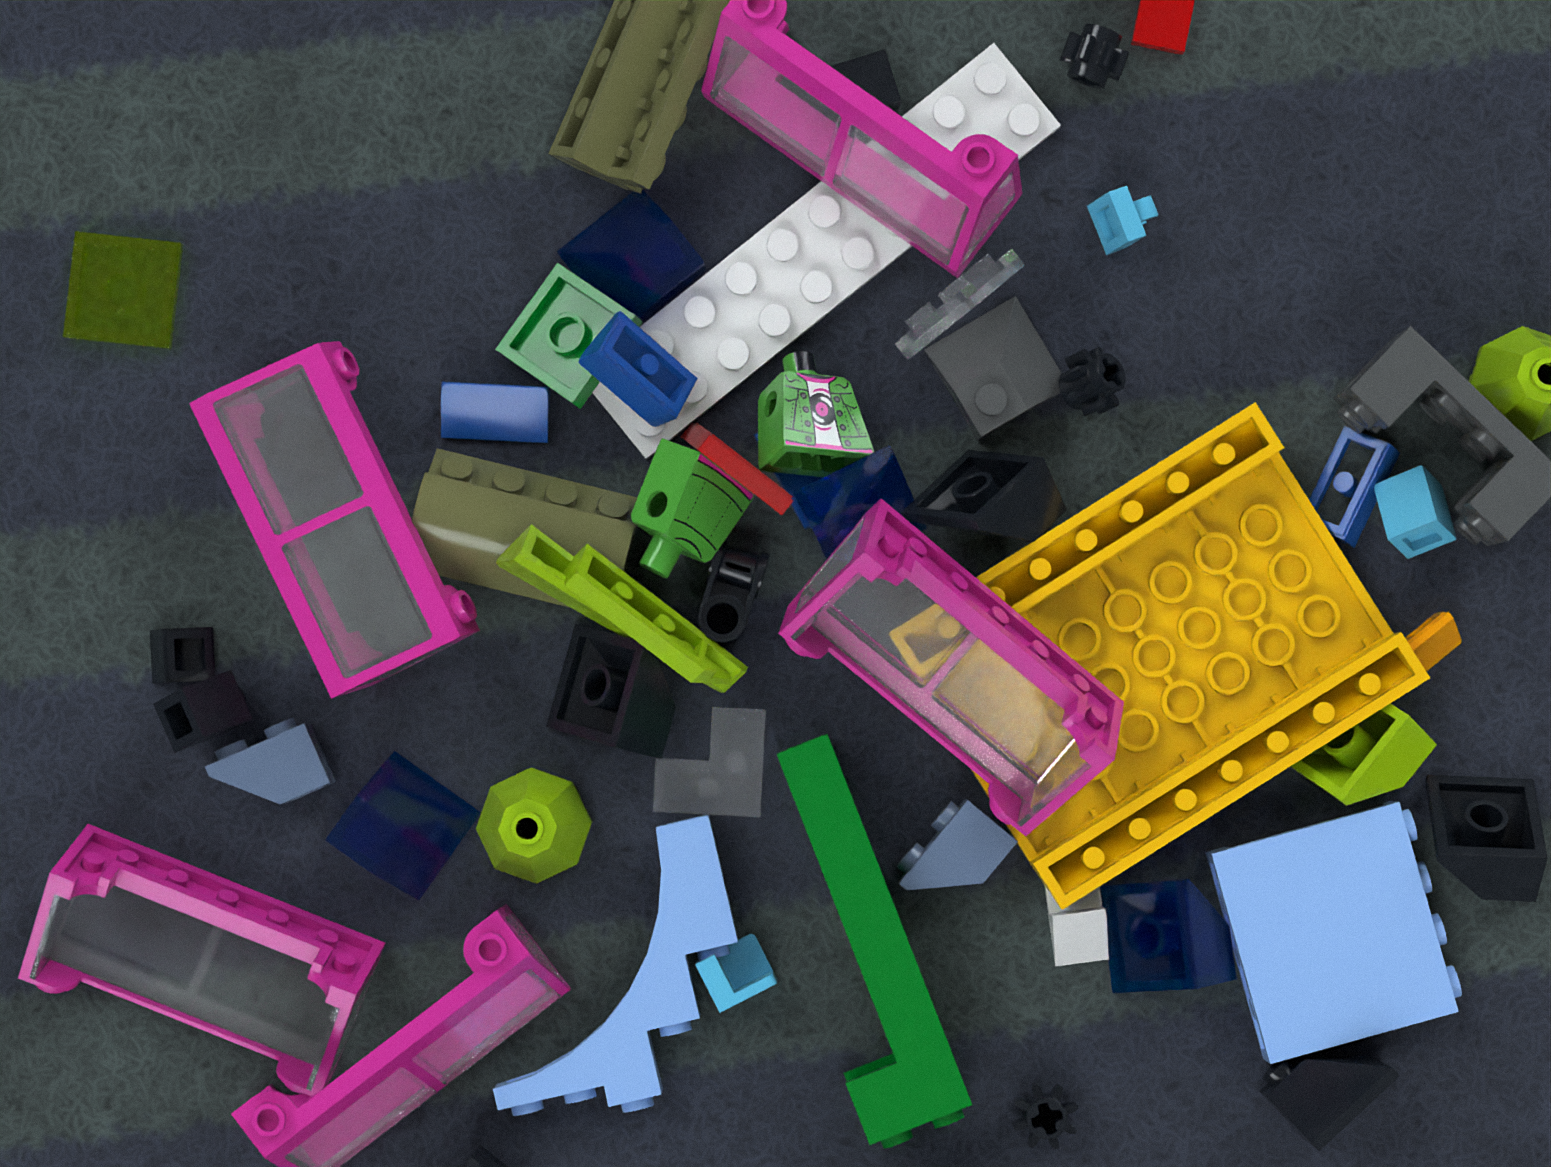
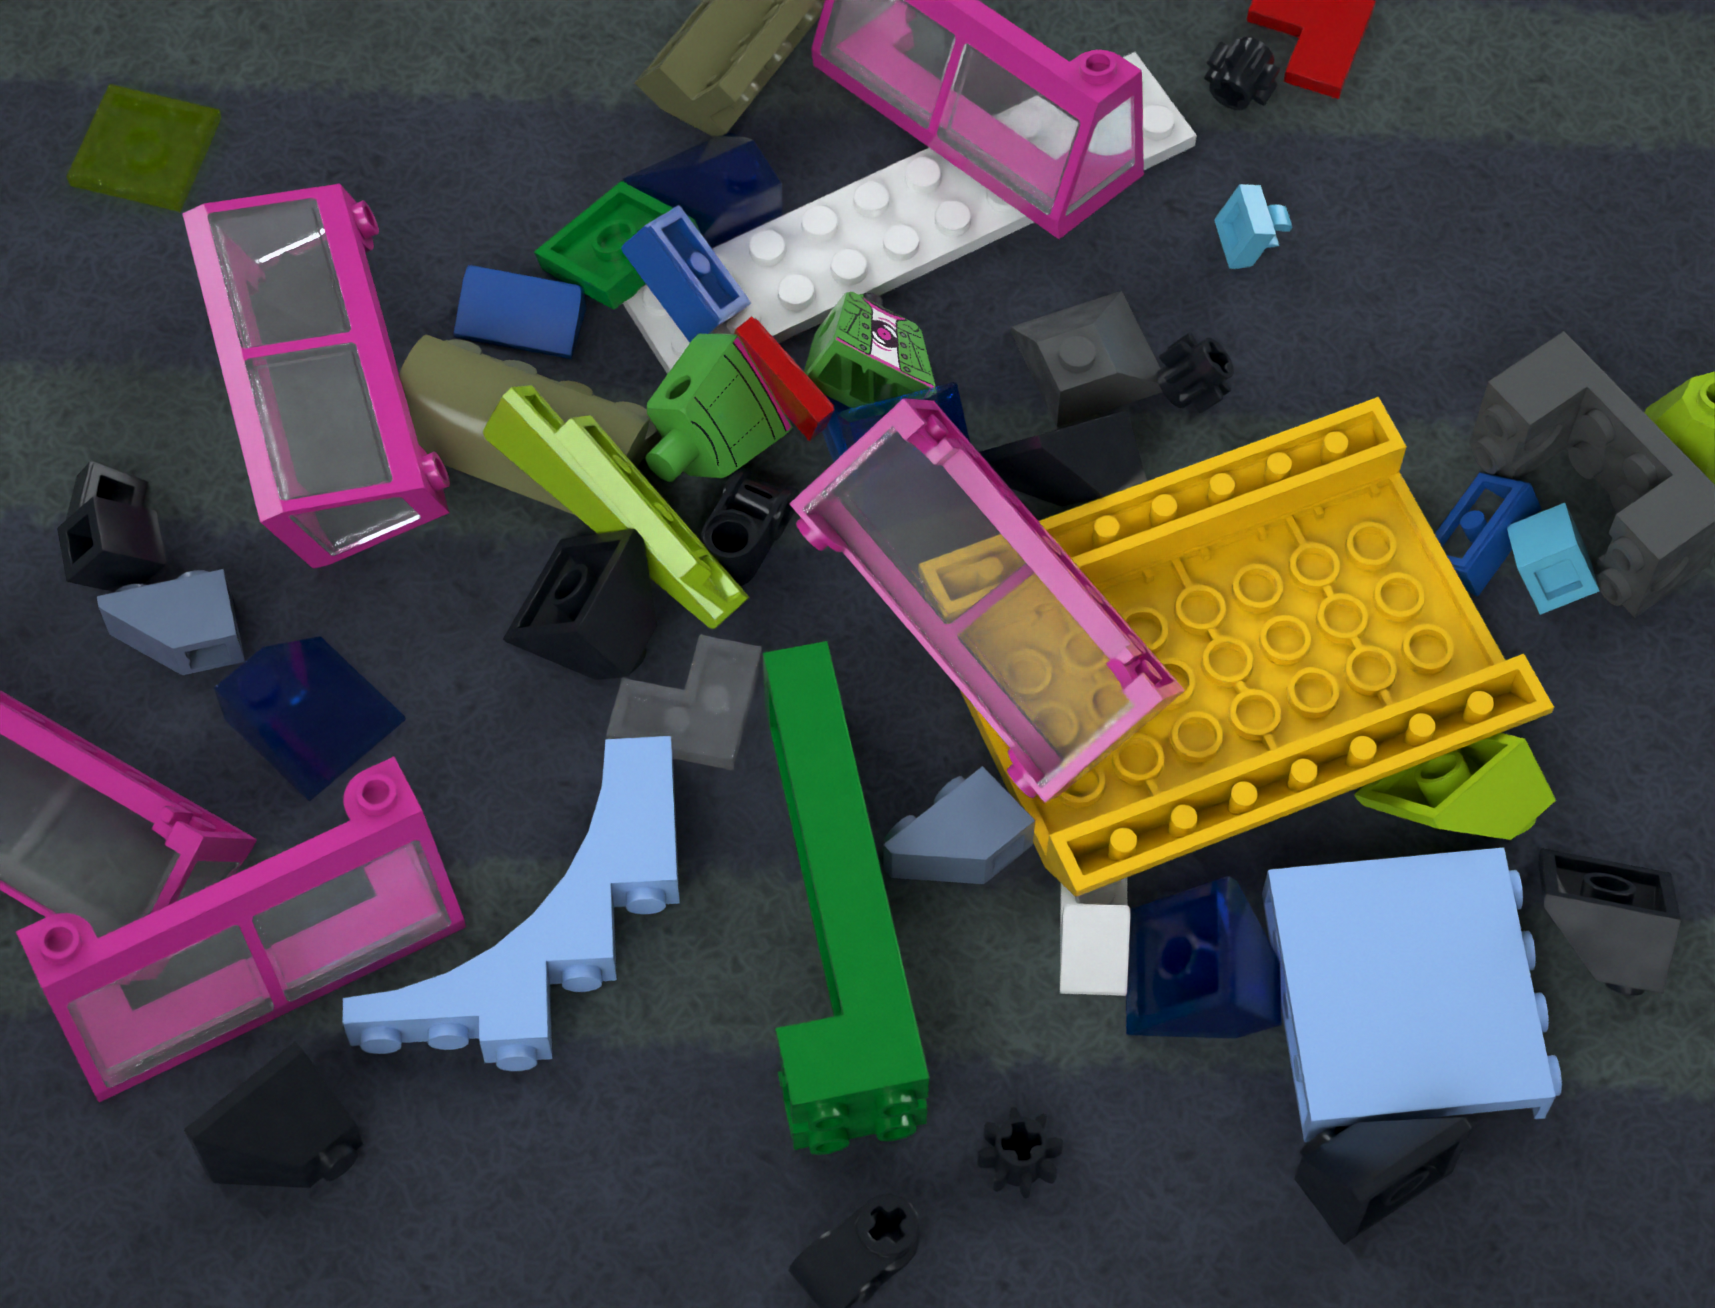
camera: 10 degrees right, 25 degrees down
lime cone [476,767,592,884] -> none
medium azure panel [695,934,778,1013] -> none
clear plate [895,249,1025,360] -> none
light orange slope [1405,611,1462,672] -> none

